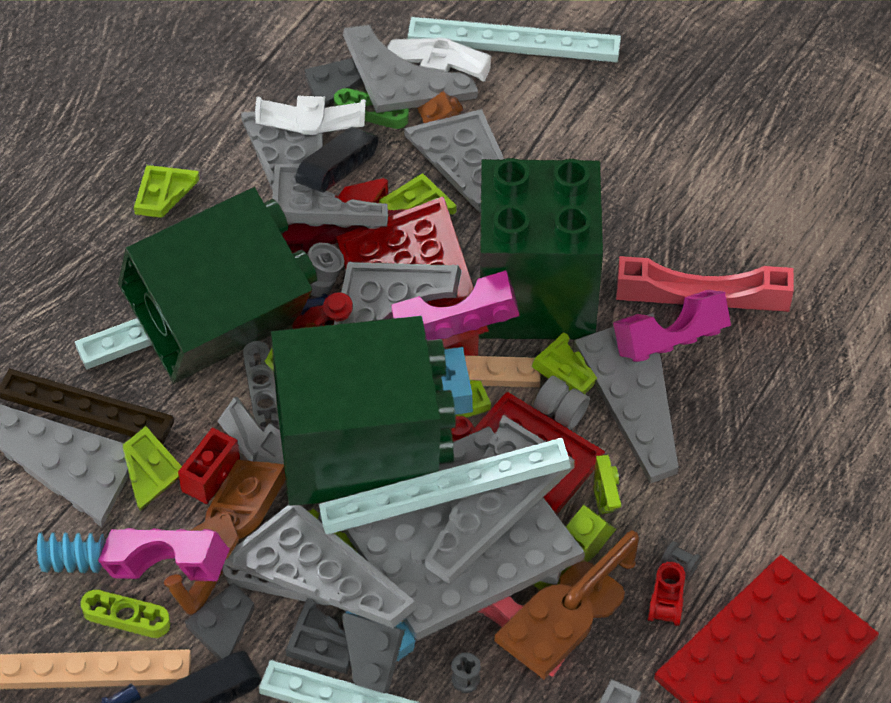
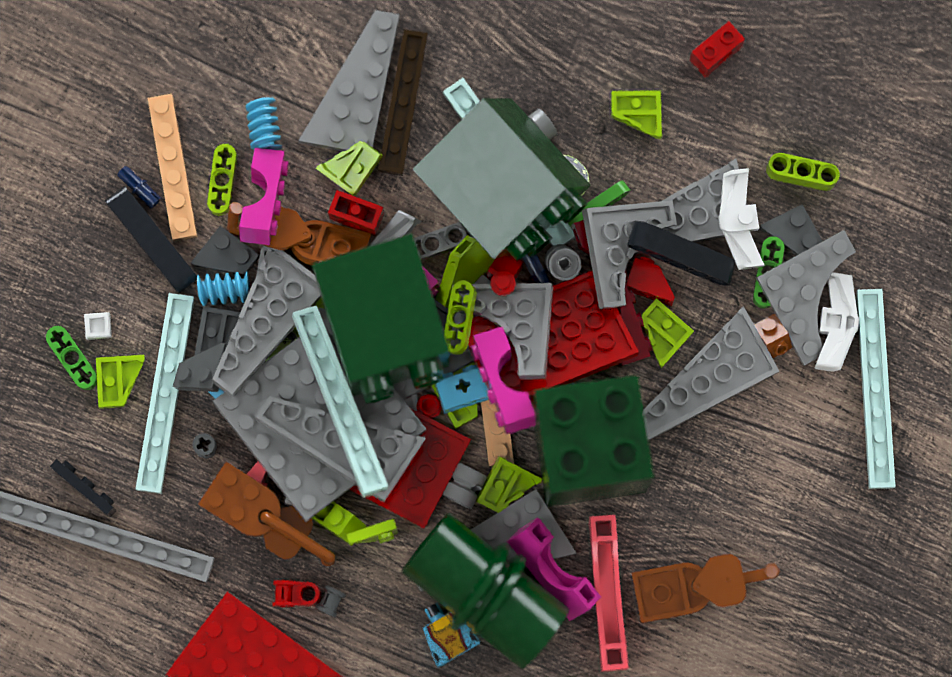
camera: 80 degrees right, 25 degrees up
none -> medium azure piece [197,271,250,306]
none -> dark green piece [401,512,569,669]
none -> torso [423,603,480,668]
none -> dark orange plate [632,554,780,623]
none -> red brick [689,21,745,78]
none -> lime beam [766,153,840,191]

